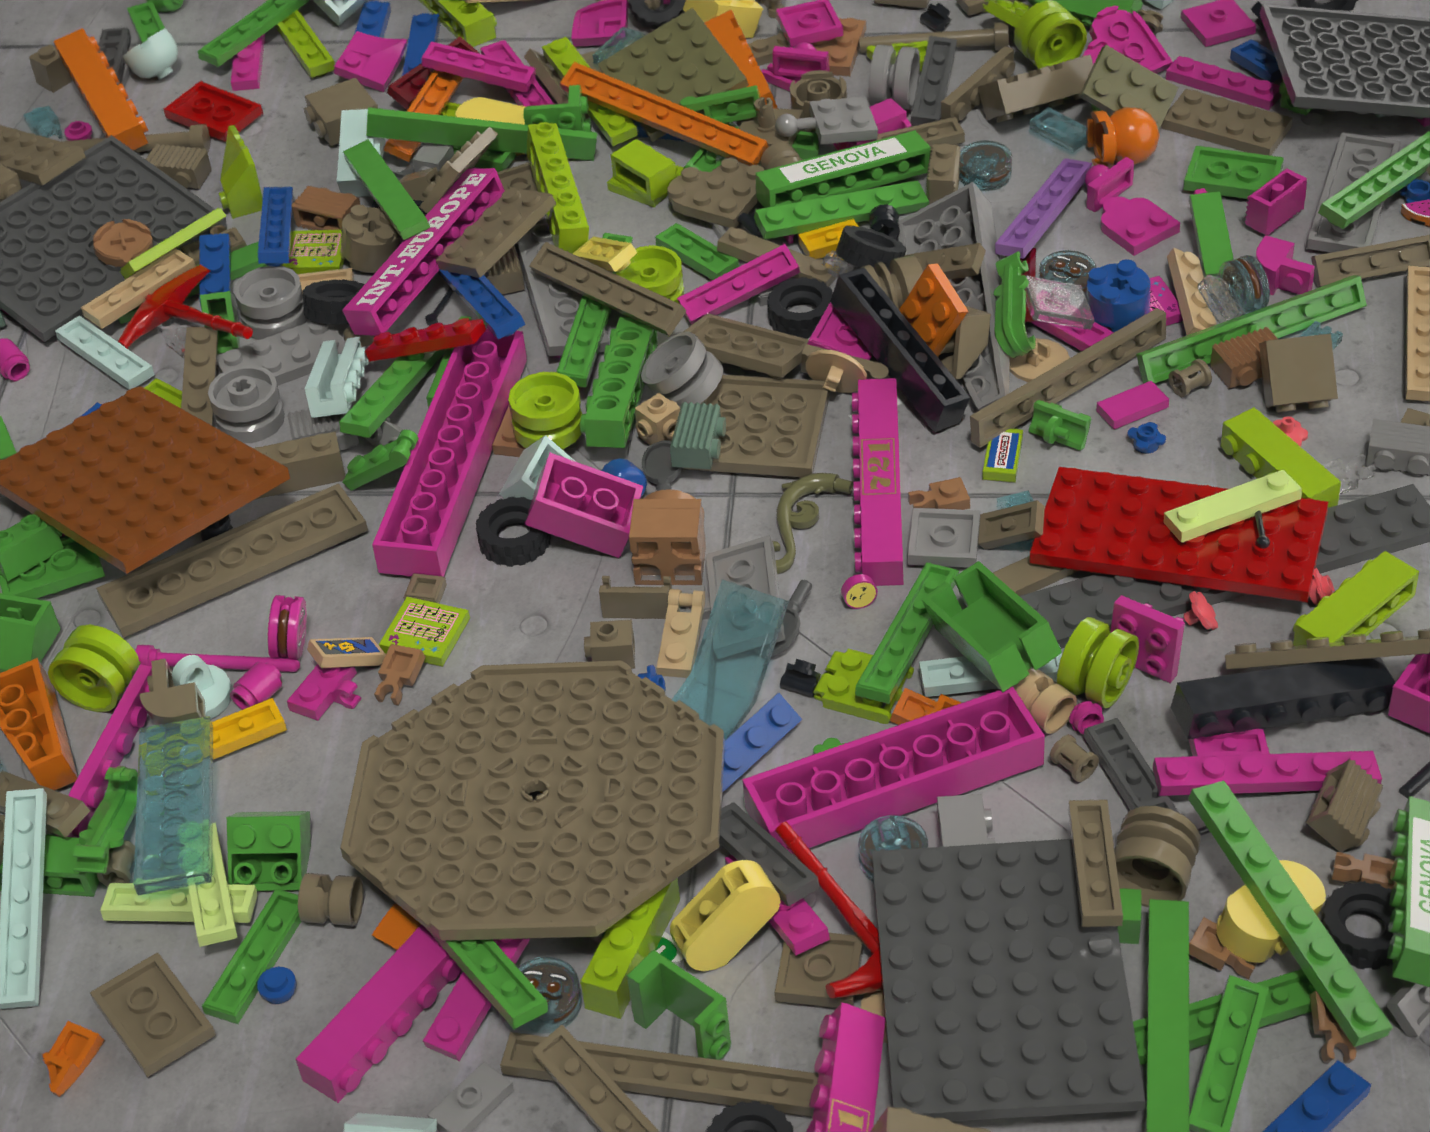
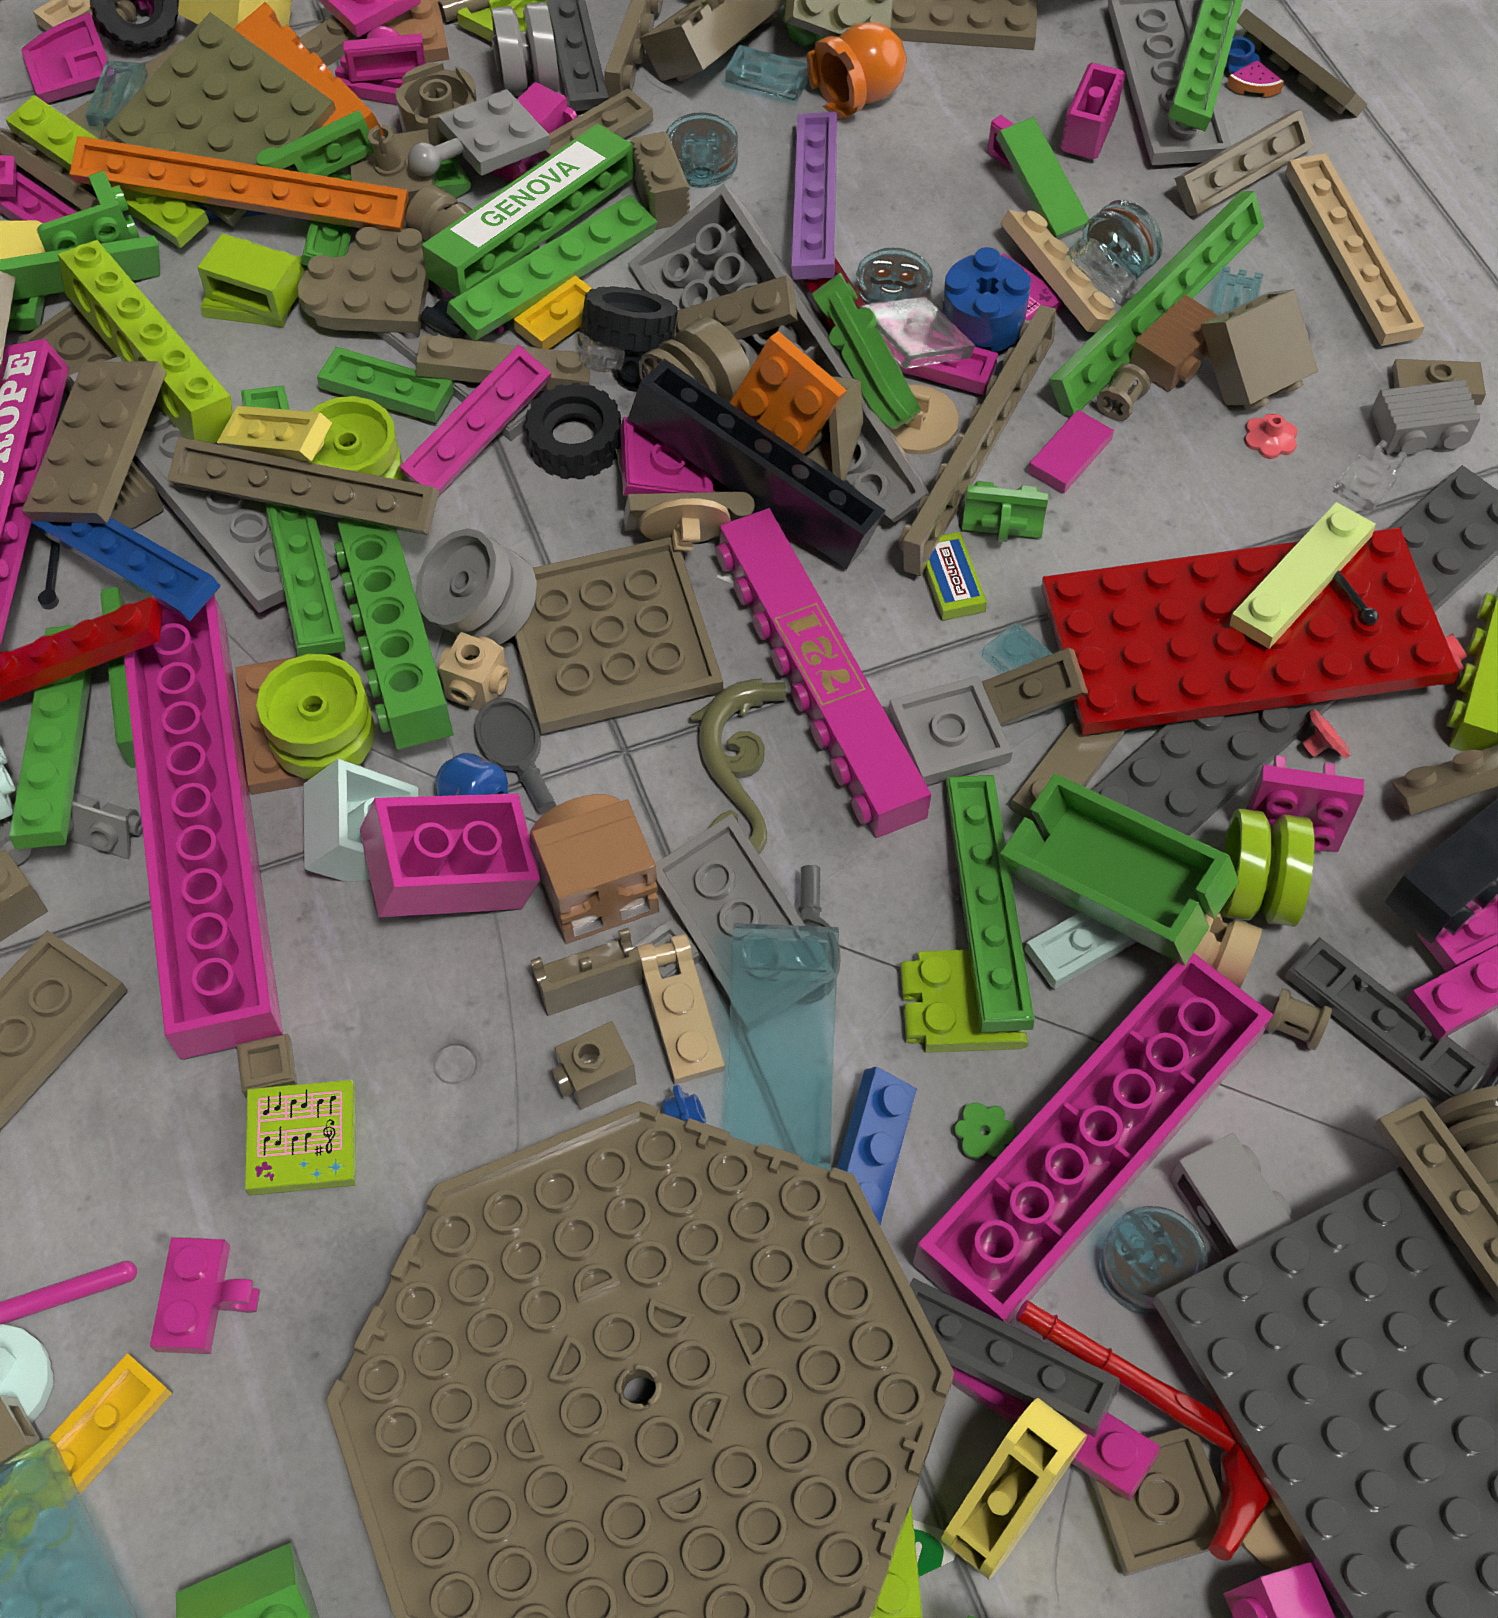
camera: 30 degrees left, 15 degrees up
dark pink brick [230,662,282,710] -> none
dark pink head [268,595,307,660] -> none
tan tile [307,637,386,668] -> none
bright green plate [342,429,418,491] -> none
medium nougat plate [374,644,426,706] -> none
black tyre [476,496,551,567] -> none
sand green brick [670,401,726,469] -> none
dark tan plate [683,314,809,378] -> none
black plate [780,659,821,697] -> none
tile [841,574,878,609] -> none
black wheel [869,204,900,239] -> none
orange slope [890,688,961,725] -> none
medium nougat plate [908,477,970,510] -> none
dark pink plate [1069,701,1104,735] -> none
dark pink tile [1085,157,1134,212] -> none
dark pink plate [1101,196,1180,256] -> none
blue plate [1127,422,1166,454] -> none
bright green plate [1184,145,1284,199] -> none
lime brick [1221,407,1341,508] -> none
dark pink brick [1255,235,1315,295] -> none

